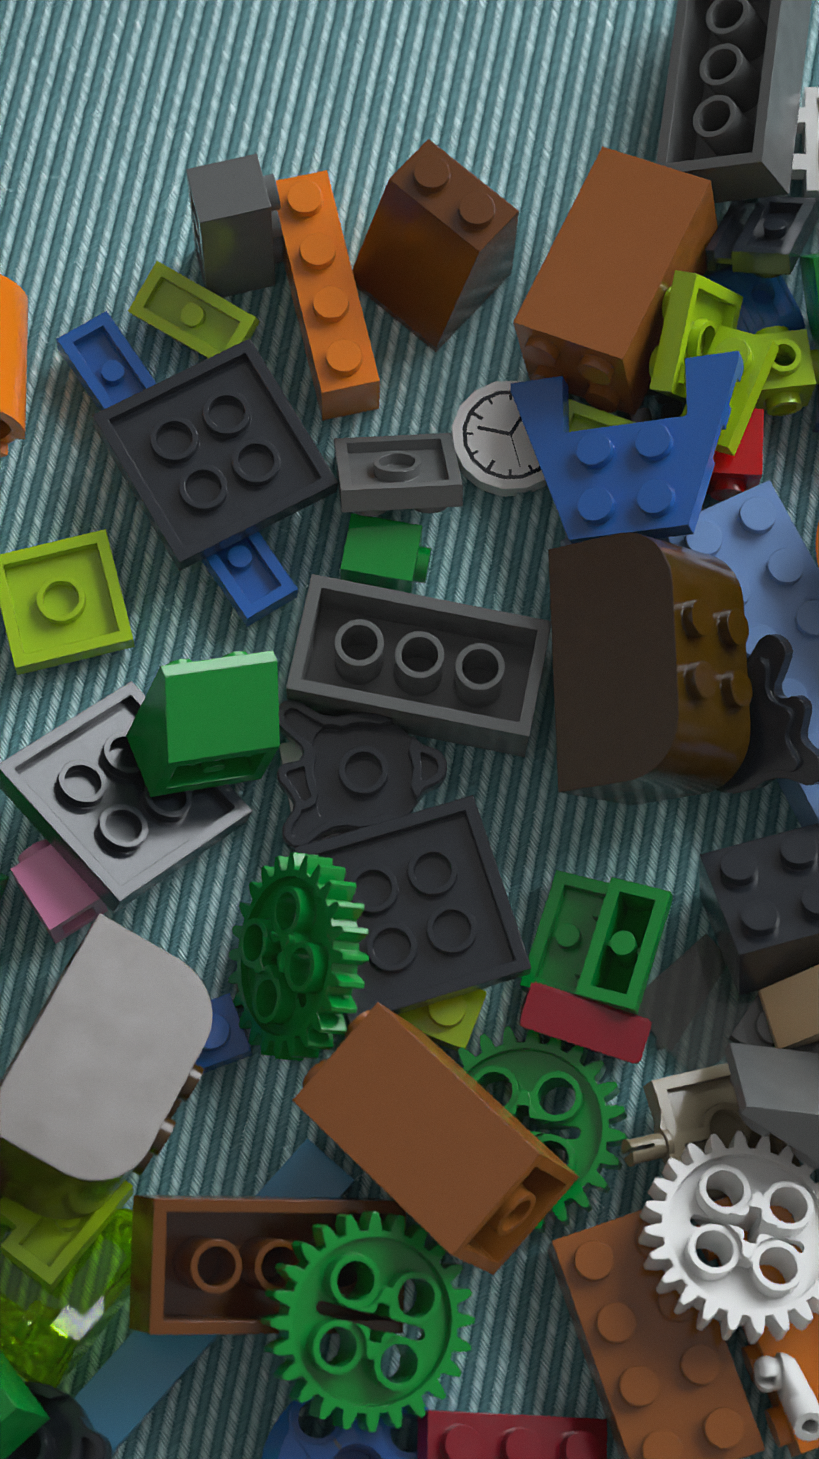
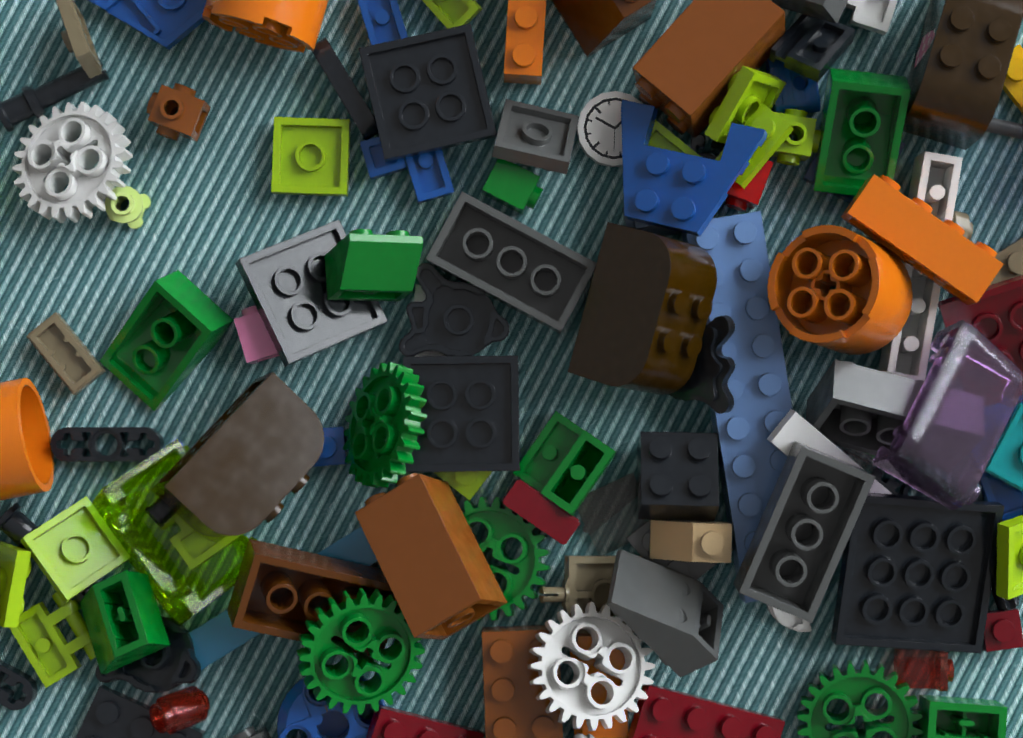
camera: 20 degrees right, 15 degrees up
none -> black beam [312,37,378,140]
none -> blue plate [360,136,407,180]

